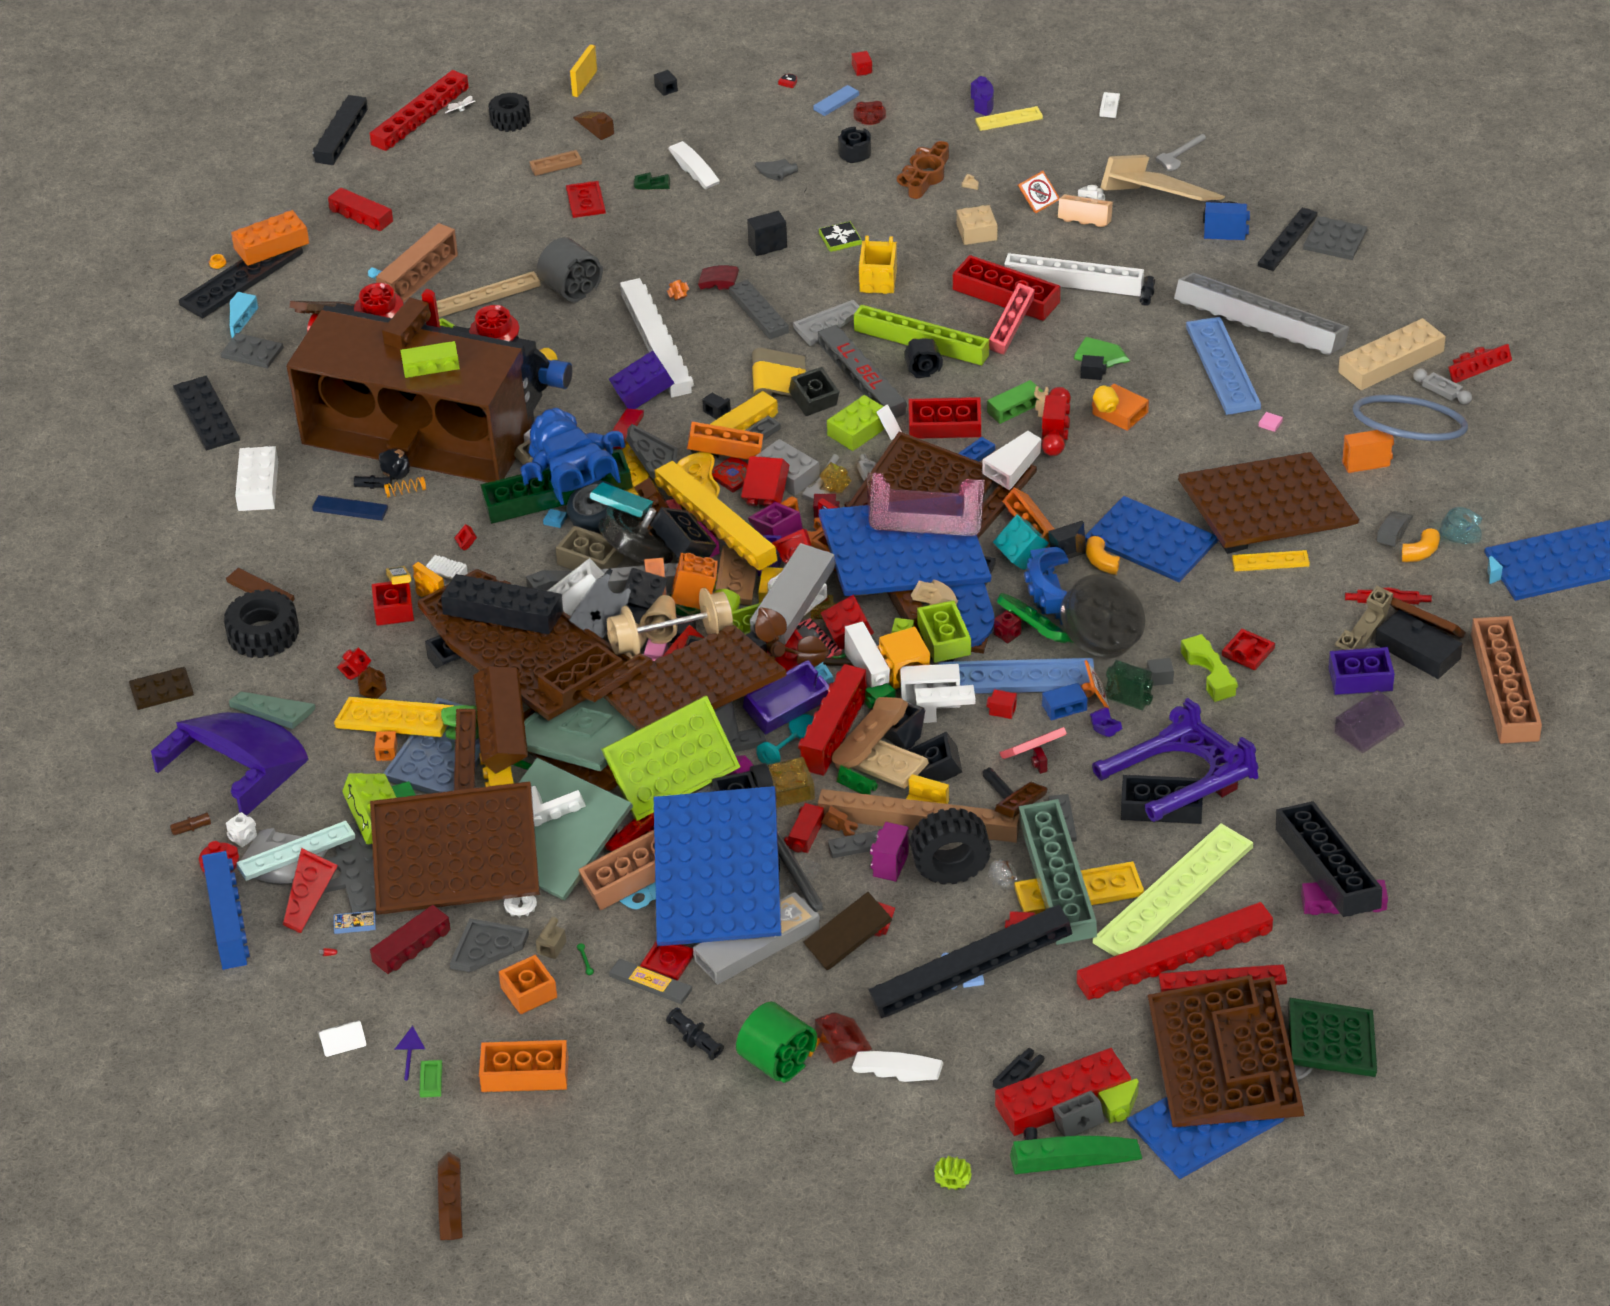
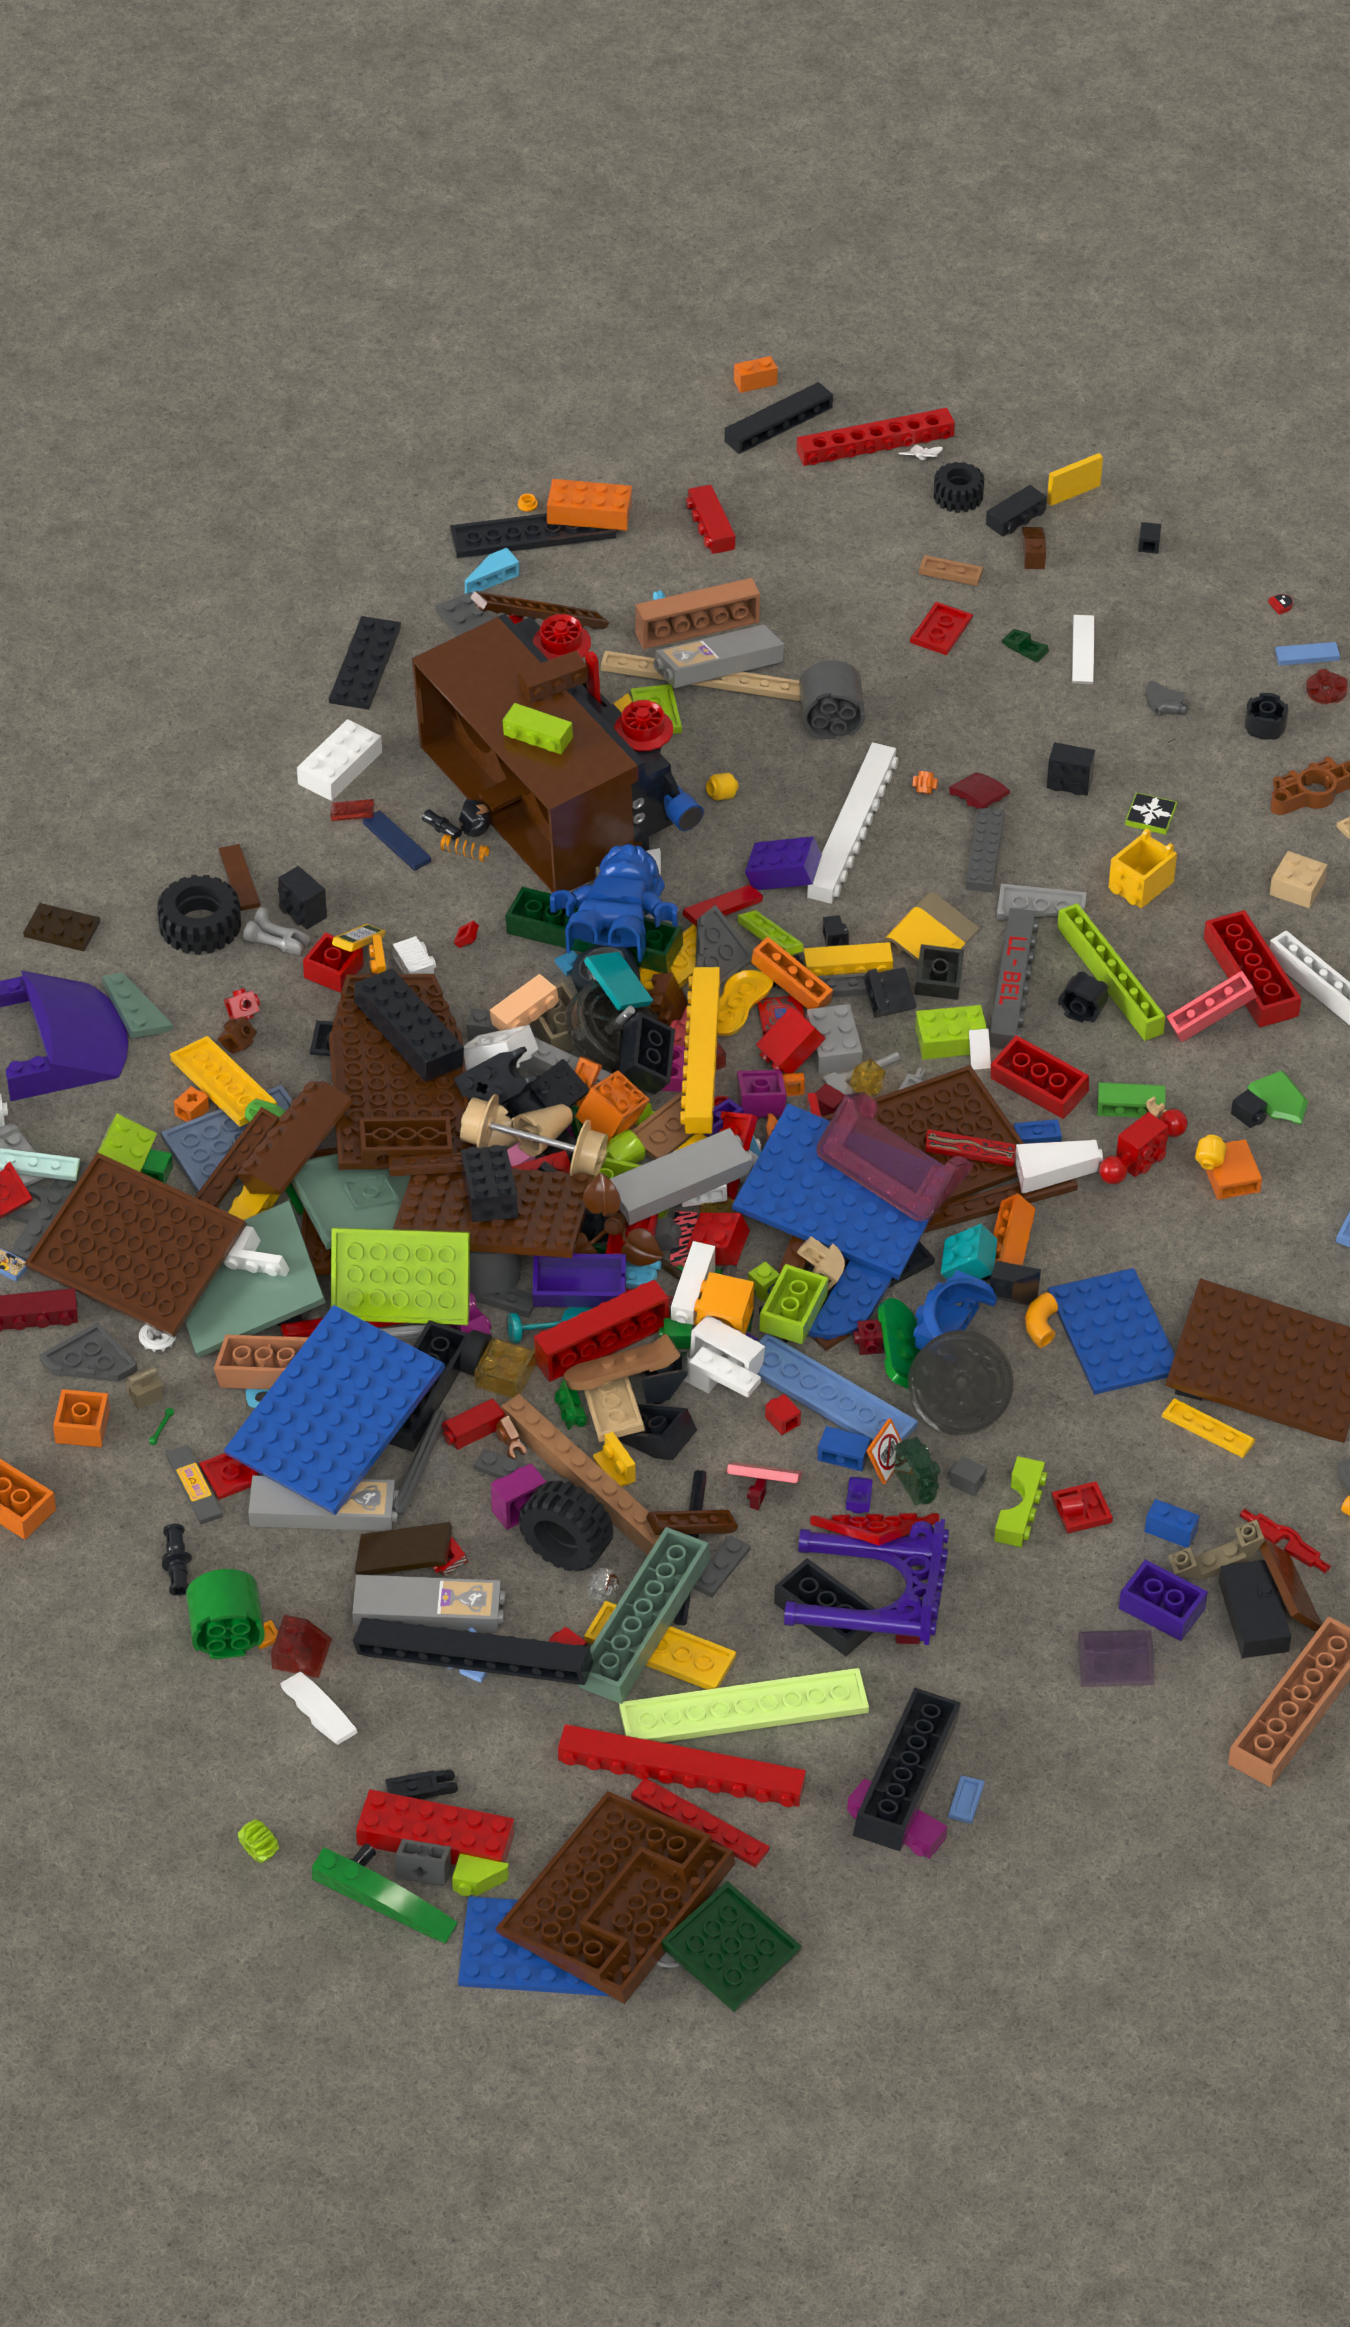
camera: 35 degrees right, 5 degrees up
none -> light grey piece [243,907,310,956]
none -> black brick [278,866,327,930]
none -> clear red tile [330,799,375,821]
none -> light grey brick [352,1575,505,1632]
none -> black brick [461,1145,518,1222]
none -> light nougat brick [489,974,559,1031]
none -> light grey brick [653,624,784,688]
none -> orange brick [734,356,778,393]
none -> lime plate [738,910,803,956]
none -> red tile [810,1513,939,1546]
none -> black bracket [863,967,916,1018]
none -> red tile [925,1129,1015,1167]
none -> medium blue tile [948,1775,985,1824]
none -> black brick [986,485,1047,537]
none -> blue brick [1144,1499,1200,1548]

